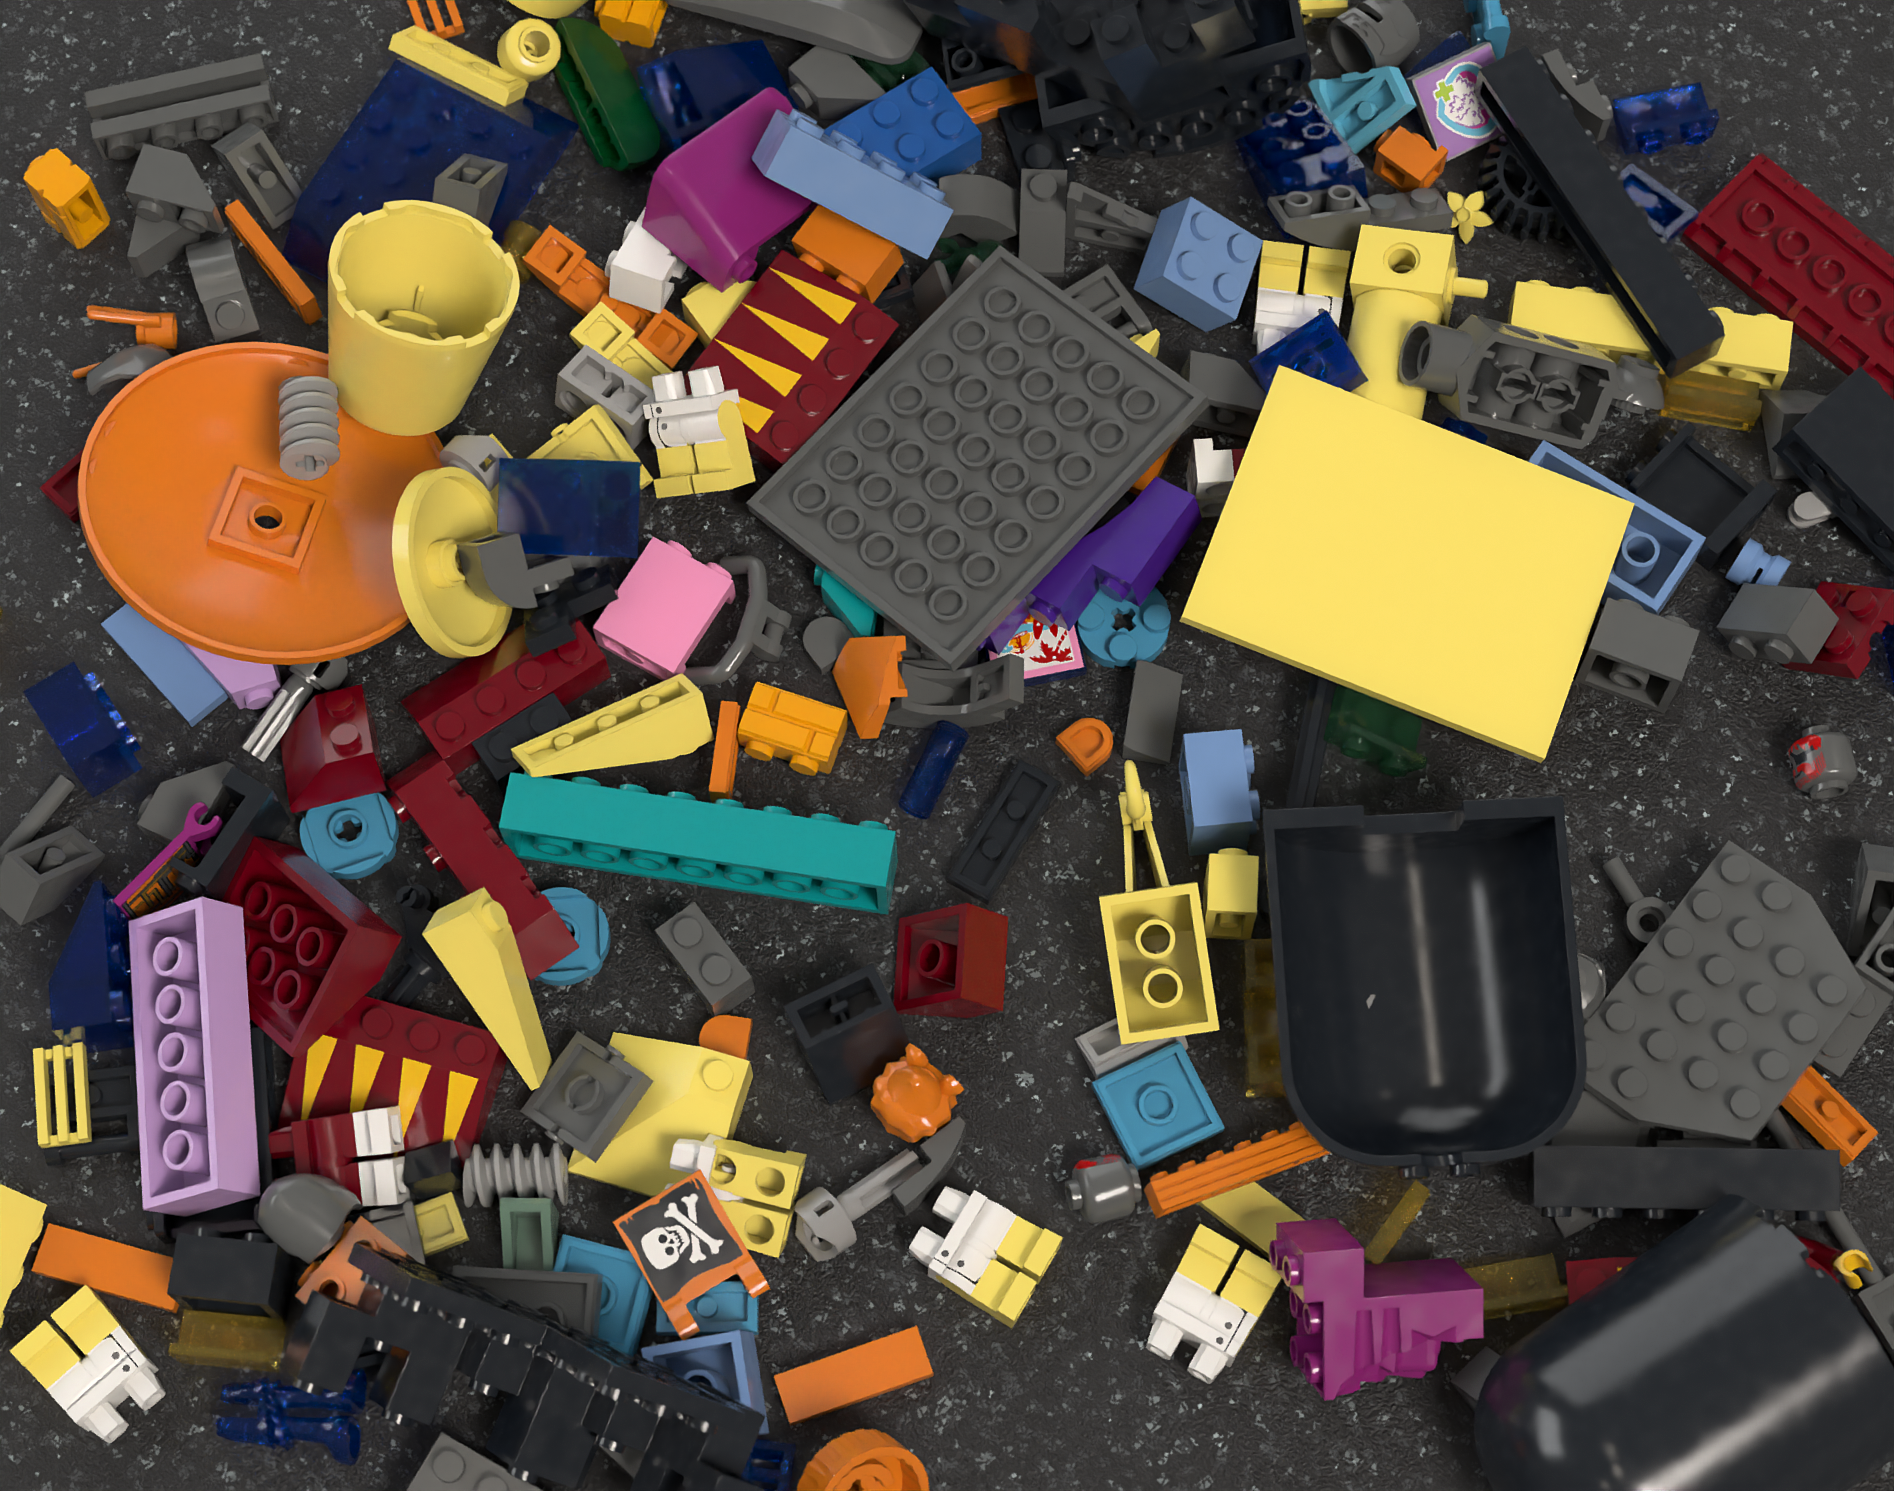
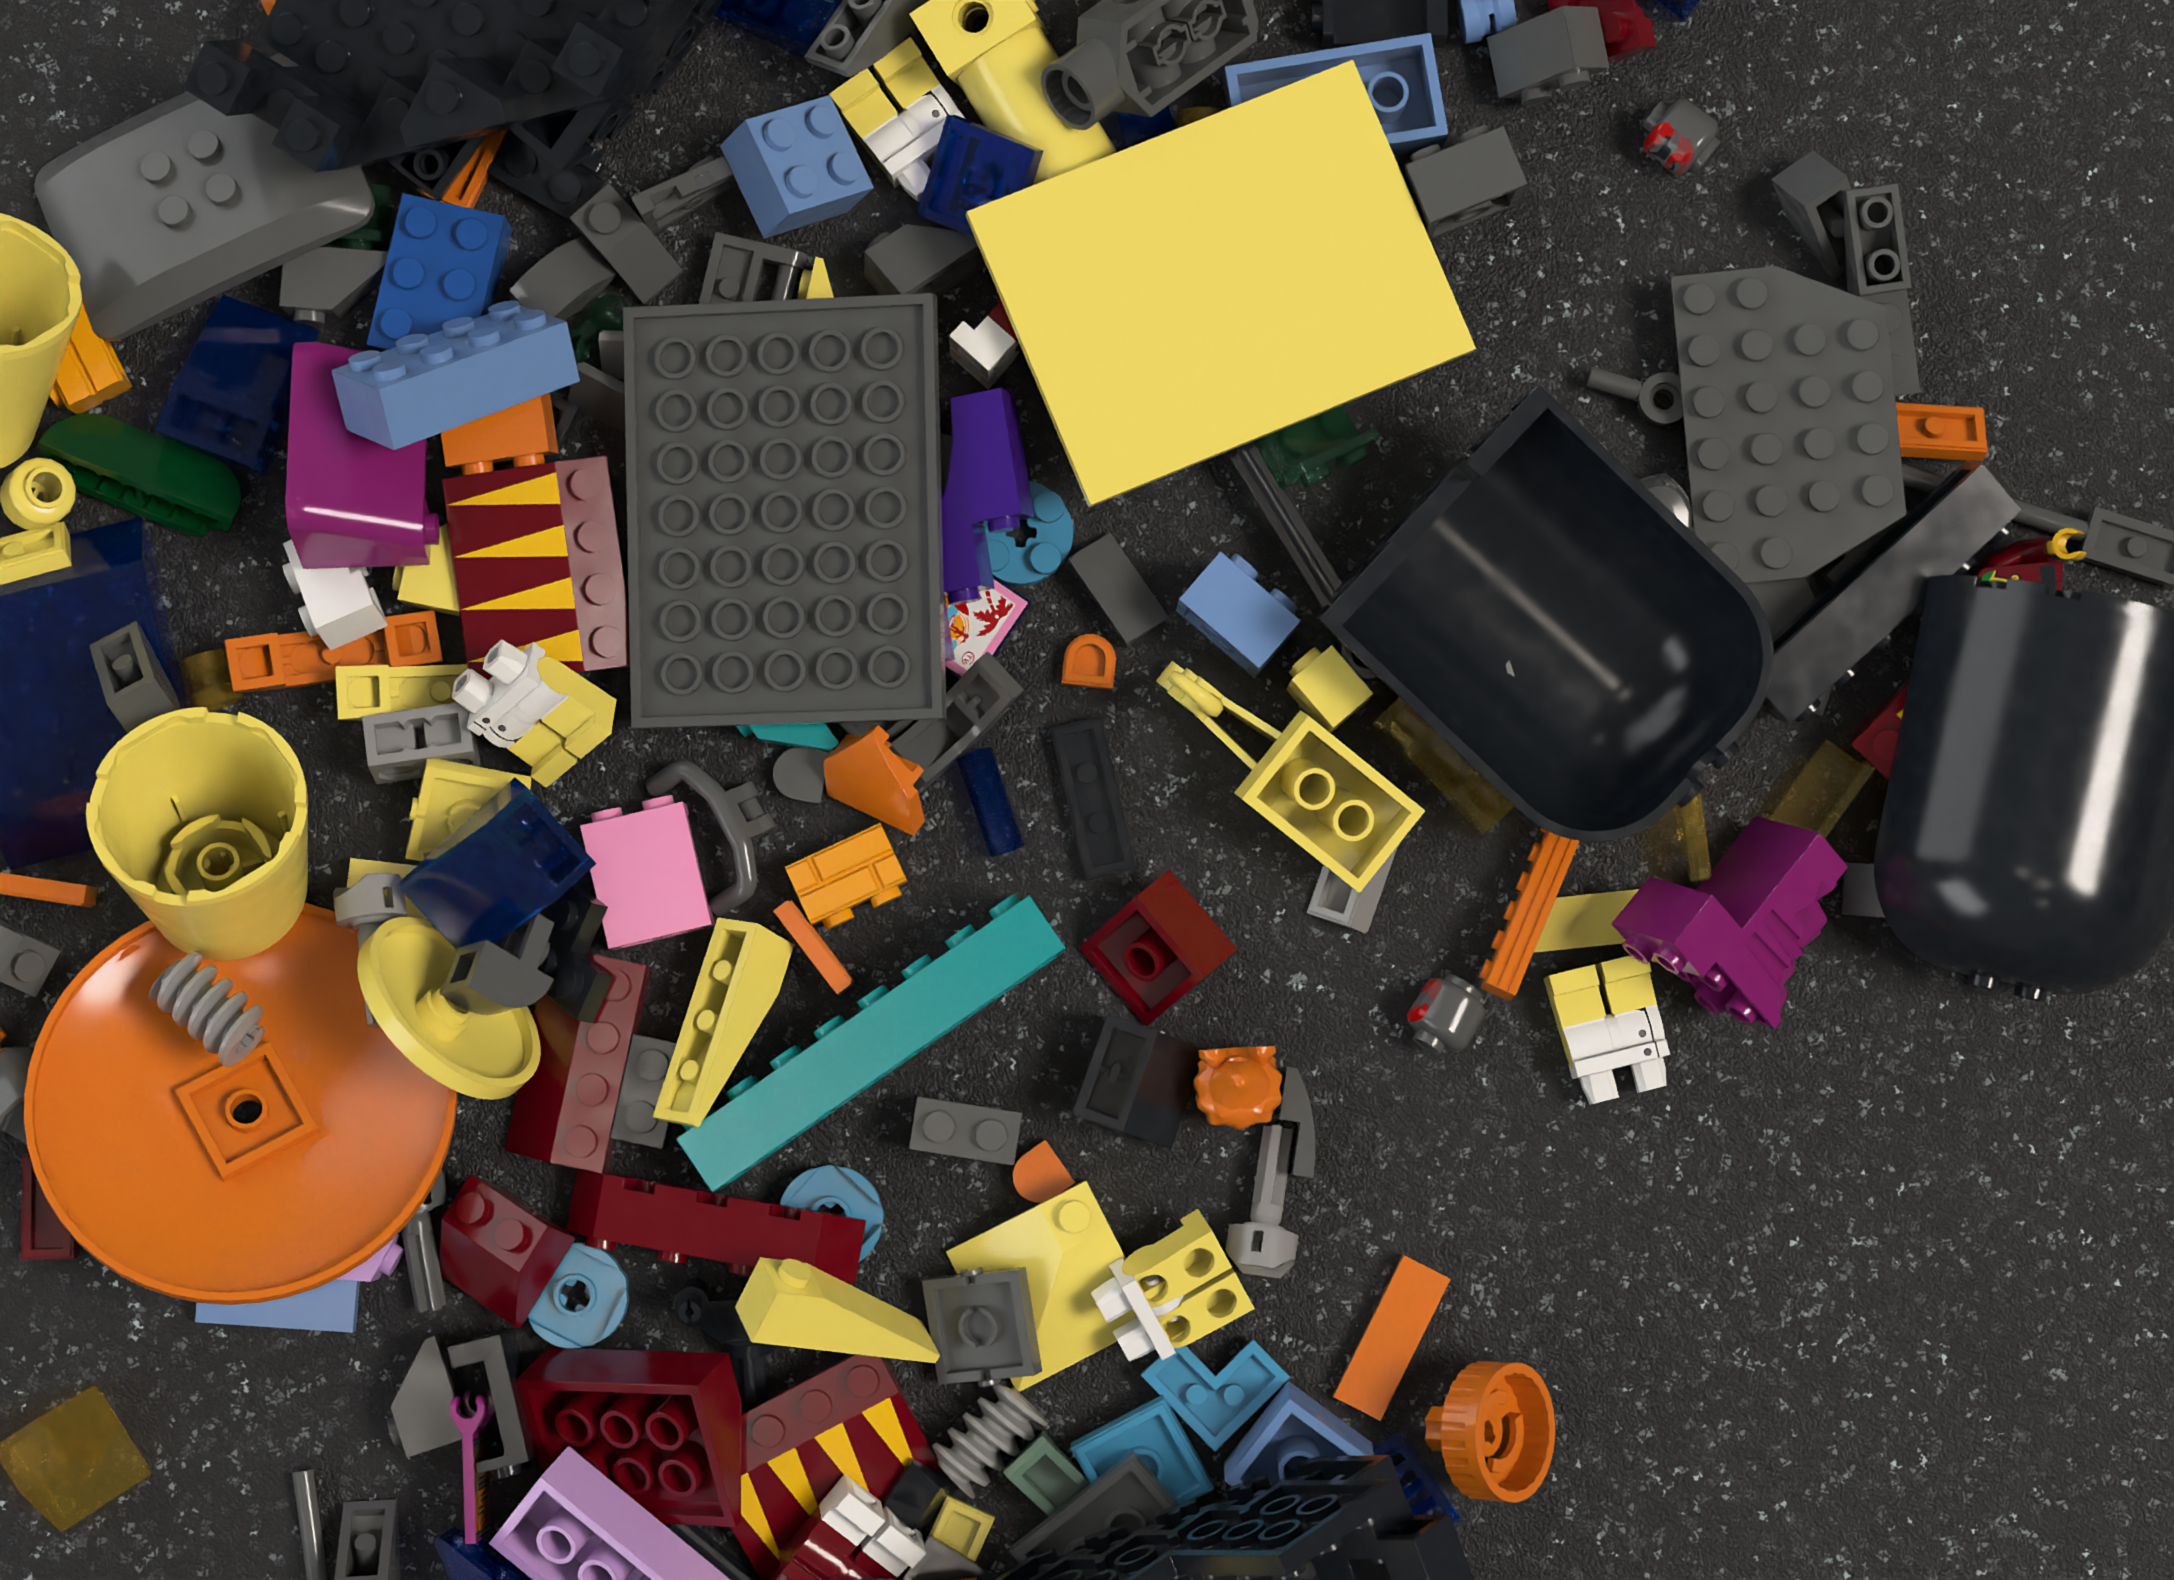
camera: 50 degrees left, 15 degrees up
clear blue brick [24,661,142,798] -> none
flag [612,1169,770,1341] -> none
hips [909,1186,1063,1328] -> none
dark azure plate [1091,1041,1225,1172] -> none

